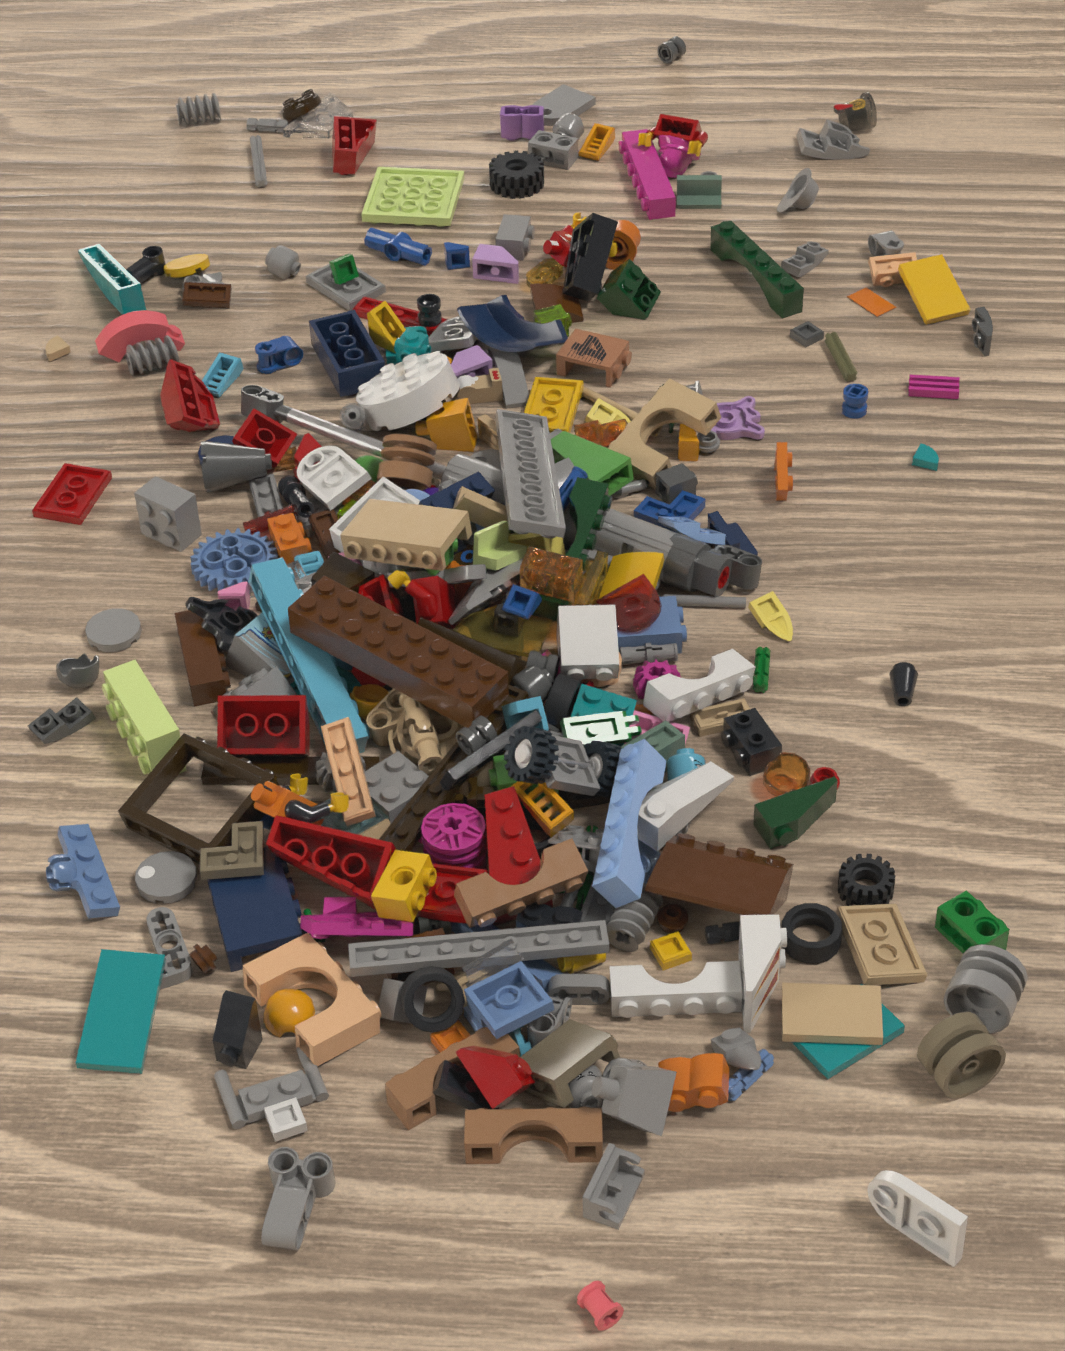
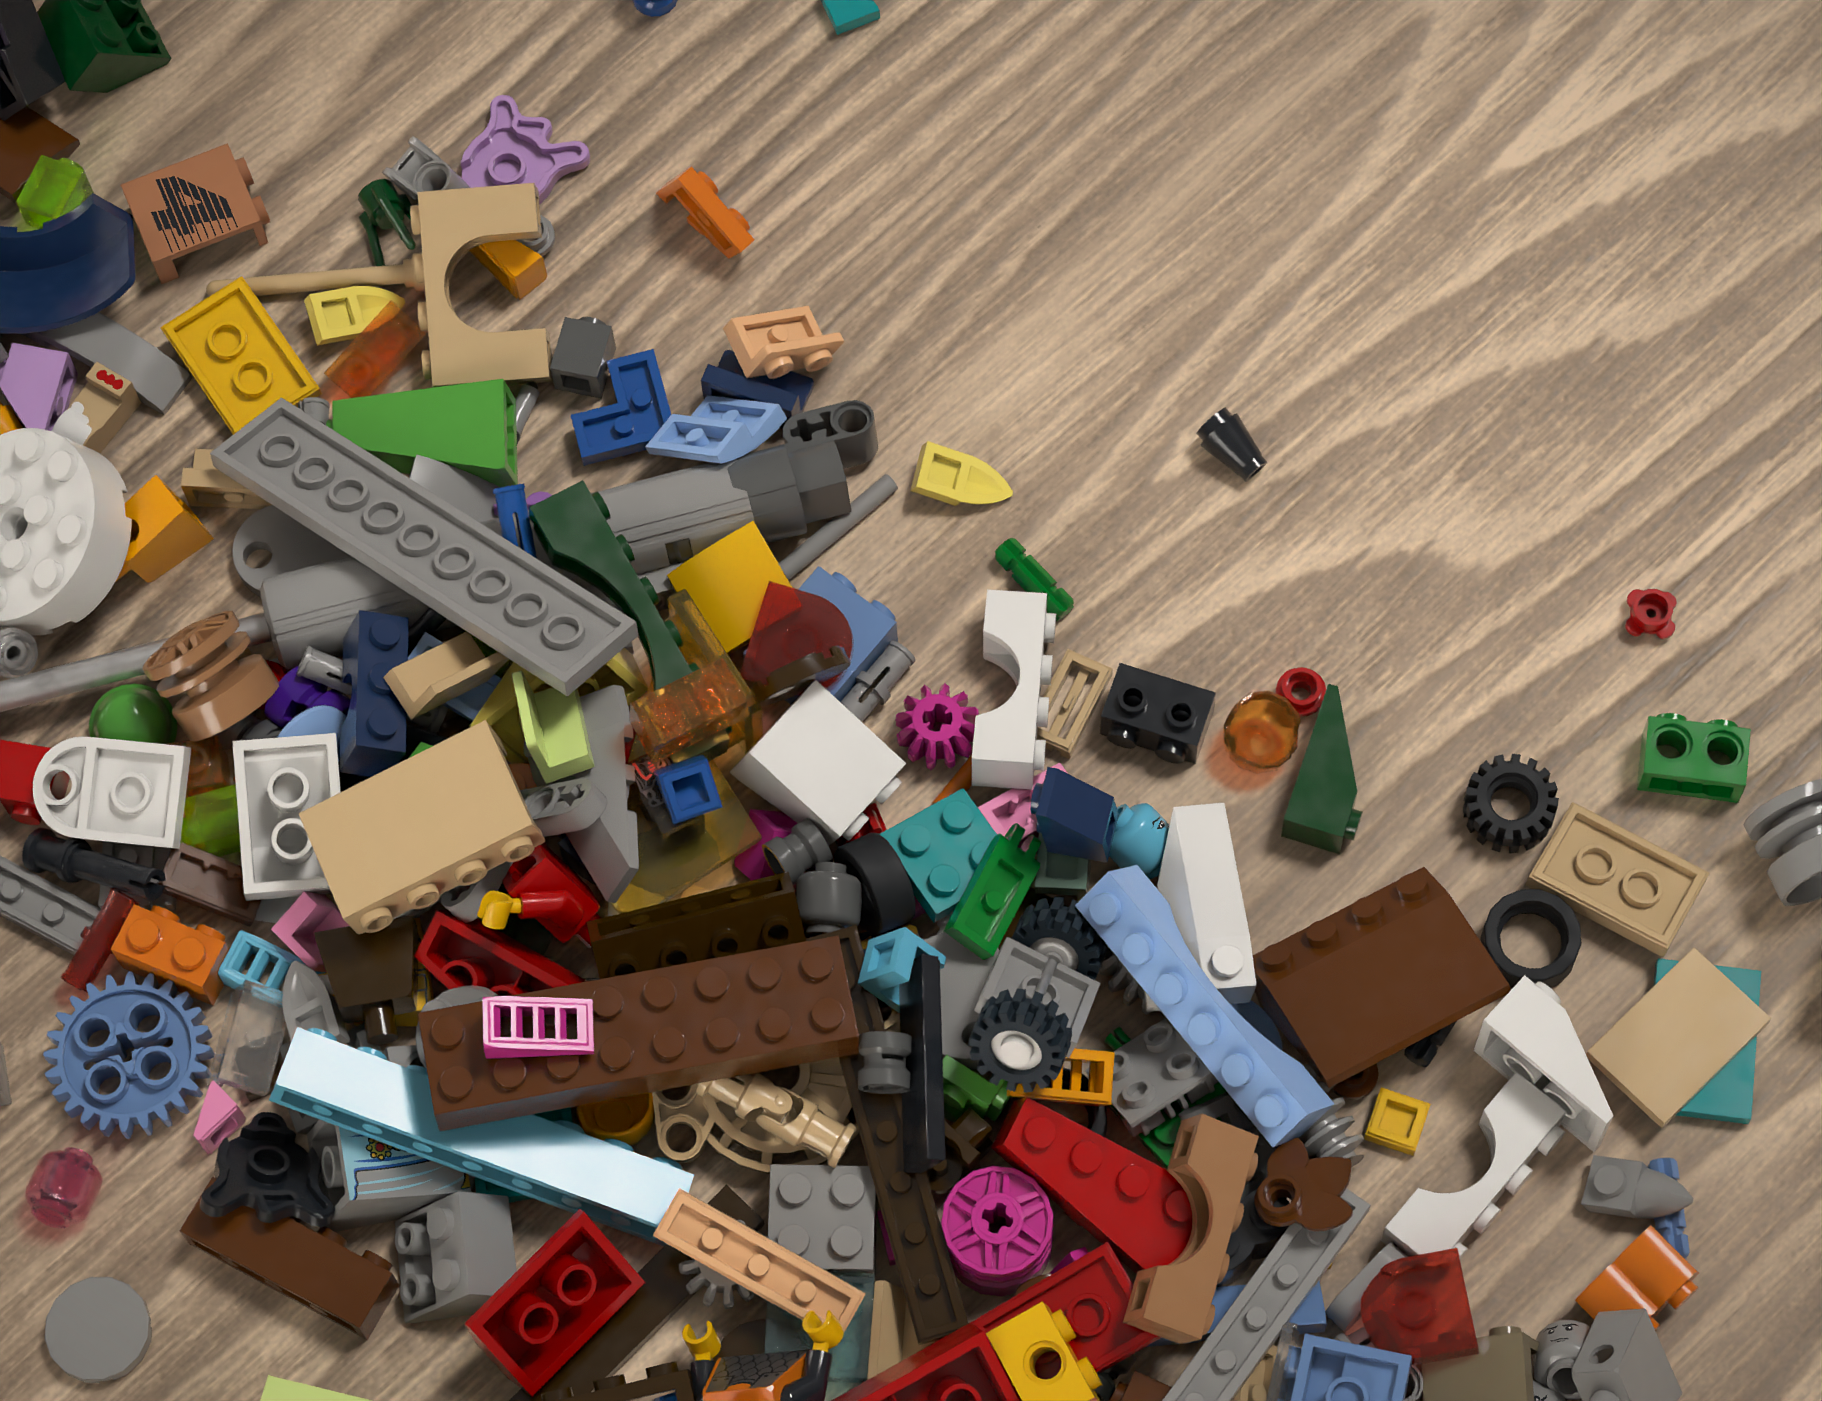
camera: 45 degrees left, 25 degrees up
none -> clear pink head [25,1147,103,1229]
none -> slope [483,996,594,1059]
none -> light nougat bracket [723,306,844,379]
none -> dark brown tile [751,646,851,707]
none -> dark blue slope [1030,767,1119,863]
none -> reddish brown plate [1254,1138,1353,1231]
none -> clear red tile [1361,1248,1479,1364]
none -> red plate [1625,589,1677,639]

